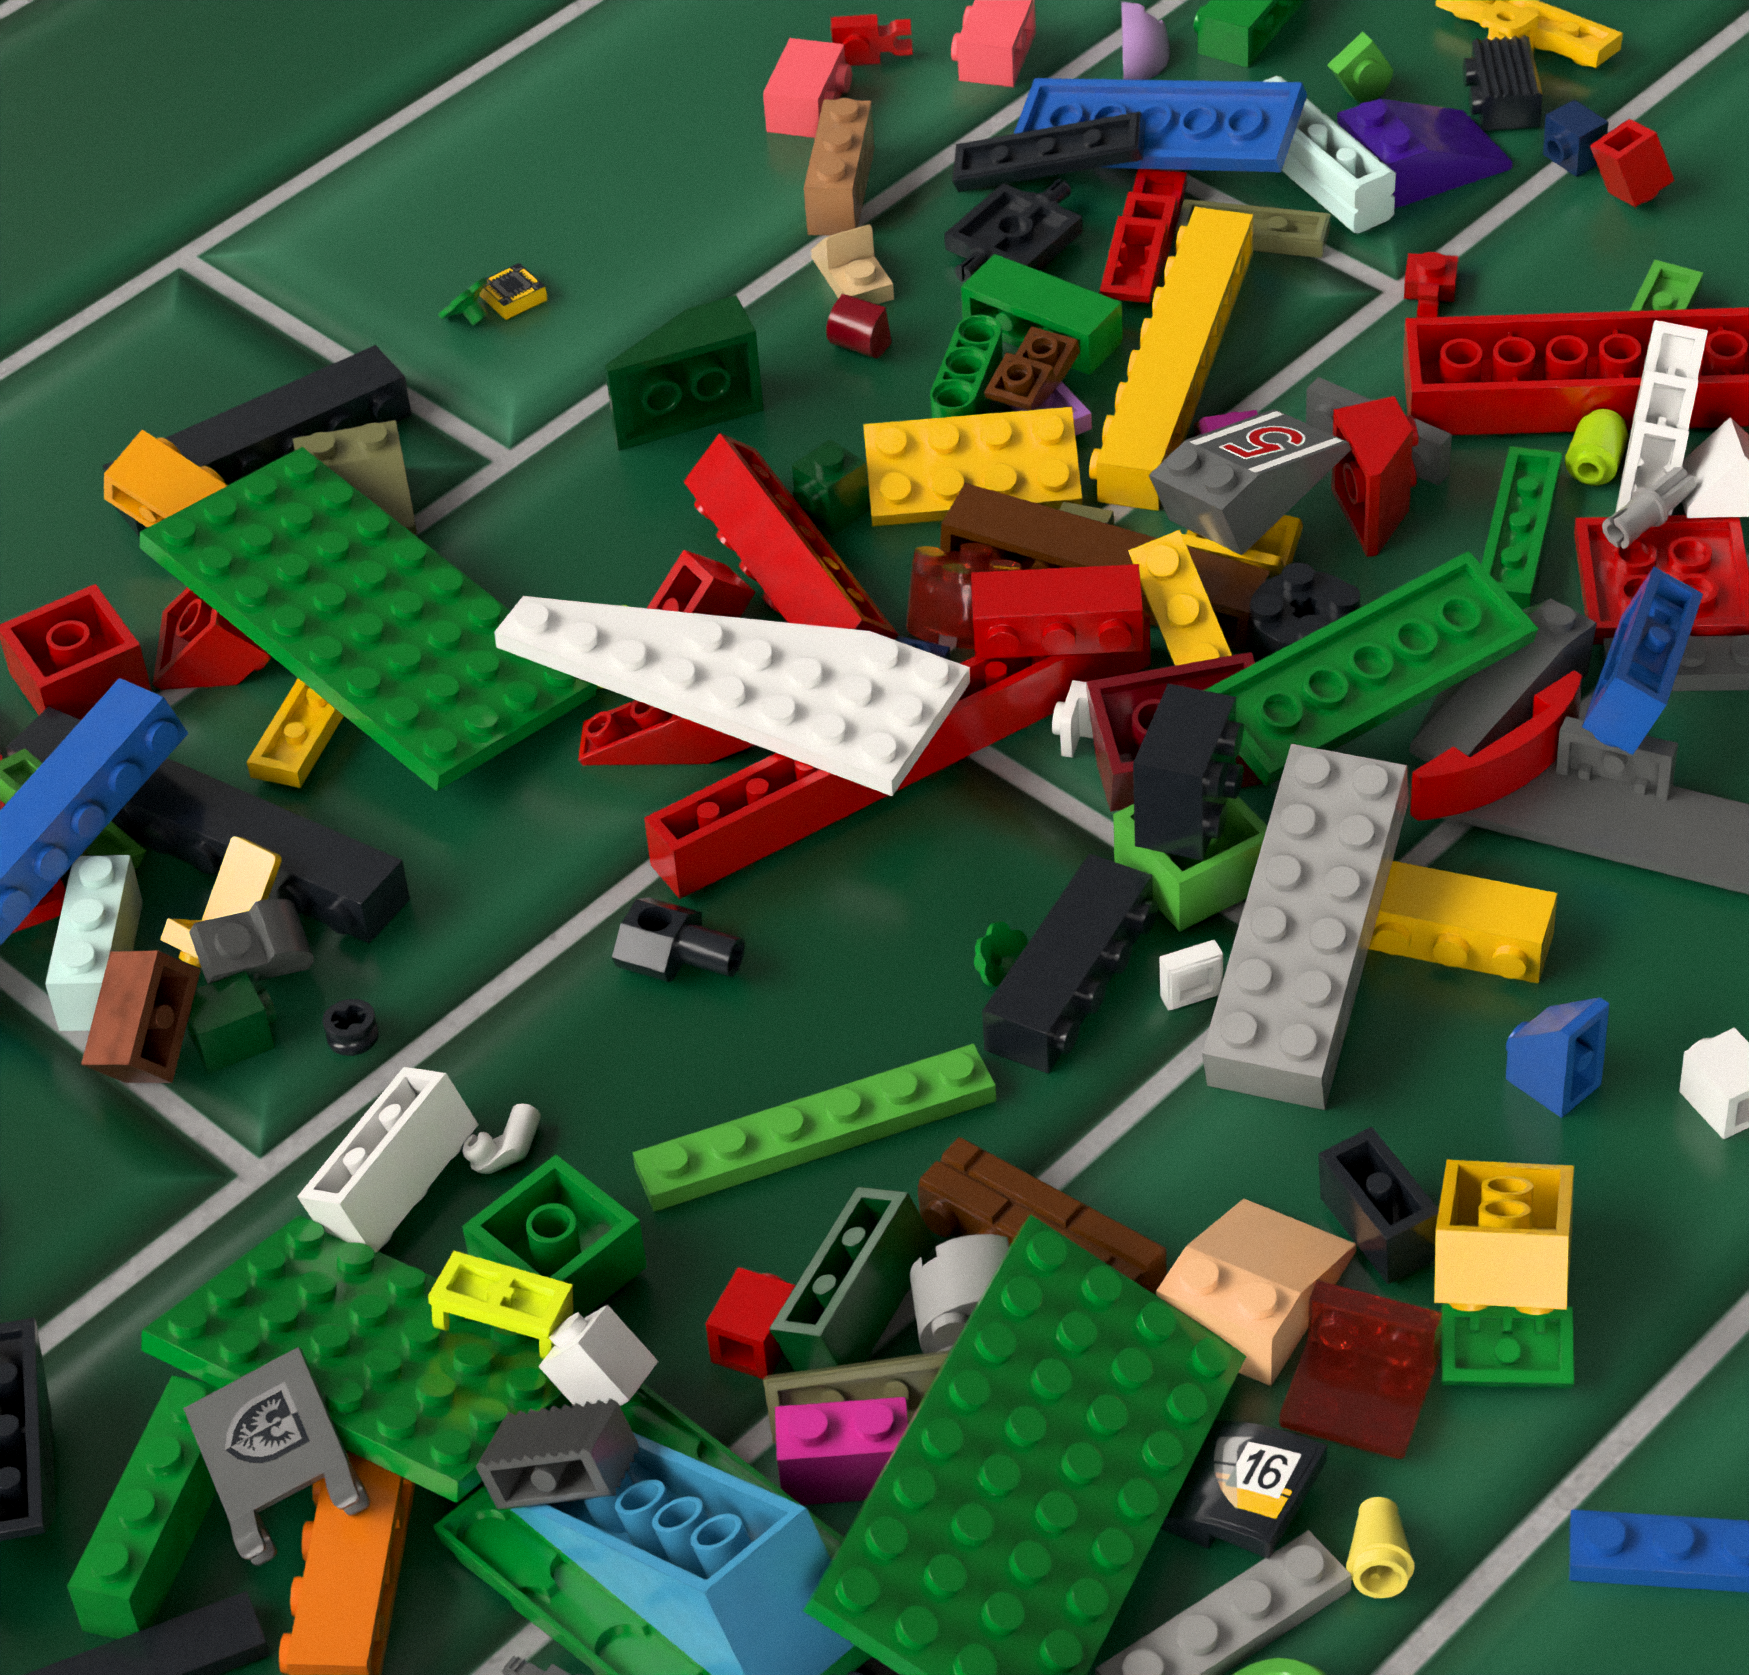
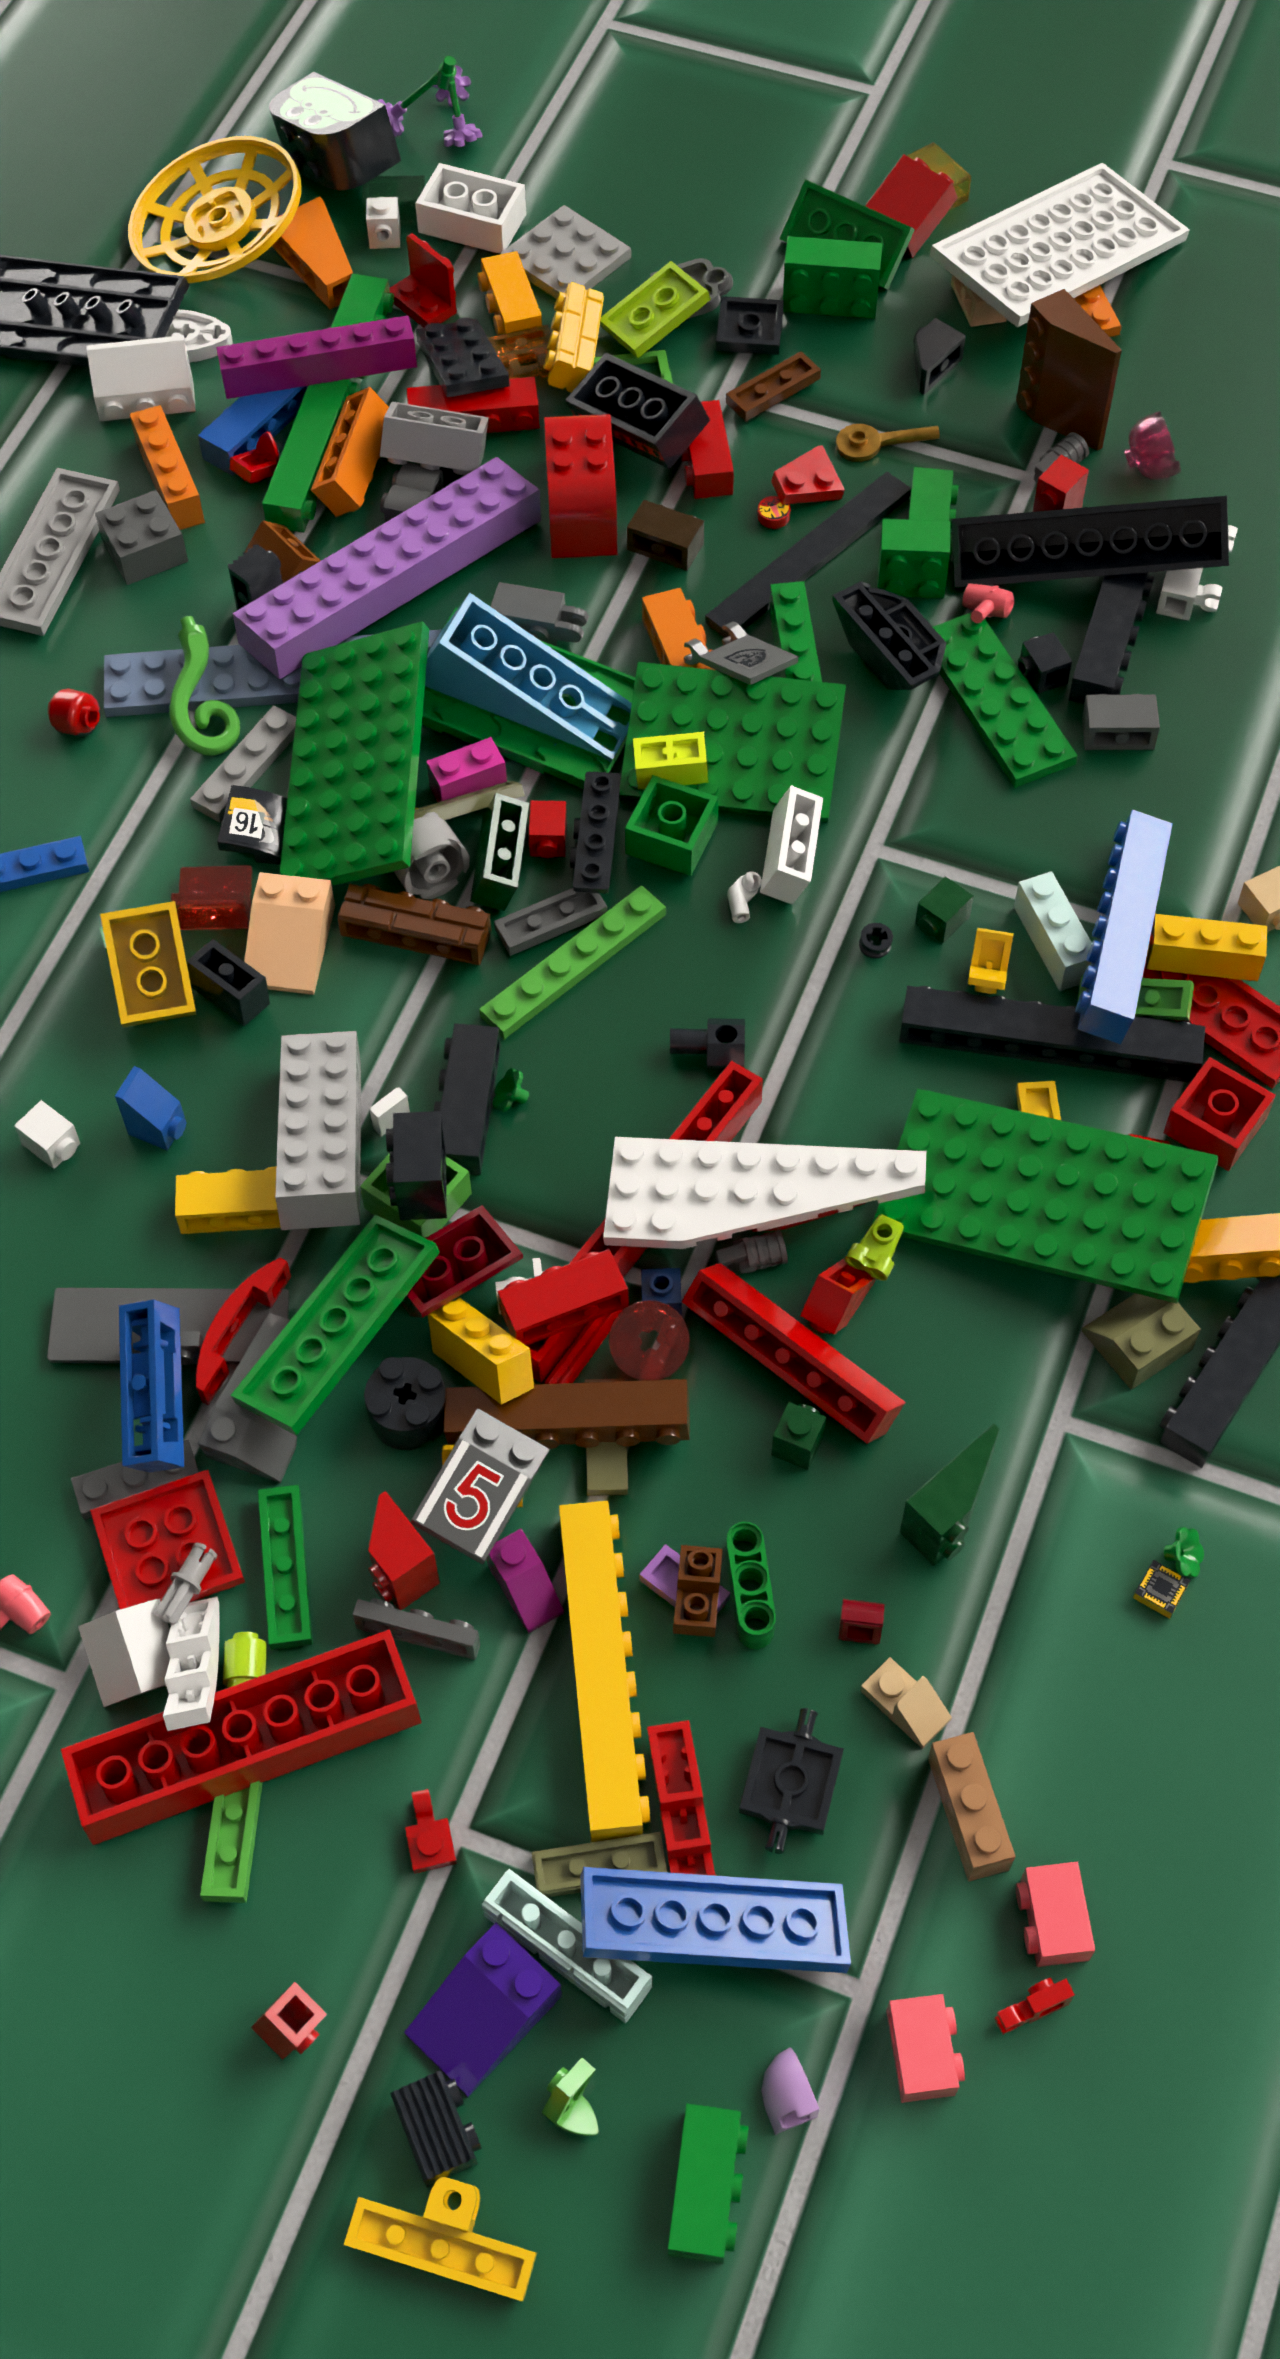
camera: 155 degrees right, 15 degrees up
copper brick [81,950,201,1083] -> none
dark grey brick [189,899,314,984] -> none
dark grey brick [476,1398,639,1510] -> none
white brick [538,1305,658,1407] -> none
yellow plate [863,407,1082,526] -> none
black tile [952,111,1146,192] -> none
green brick [961,254,1123,375] -> none
light yellow cone [1346,1497,1414,1598] -> none
dark blue plate [1543,100,1608,177] -> none
none -> dark grey plate [494,888,607,956]
none -> black bracket [570,771,621,894]

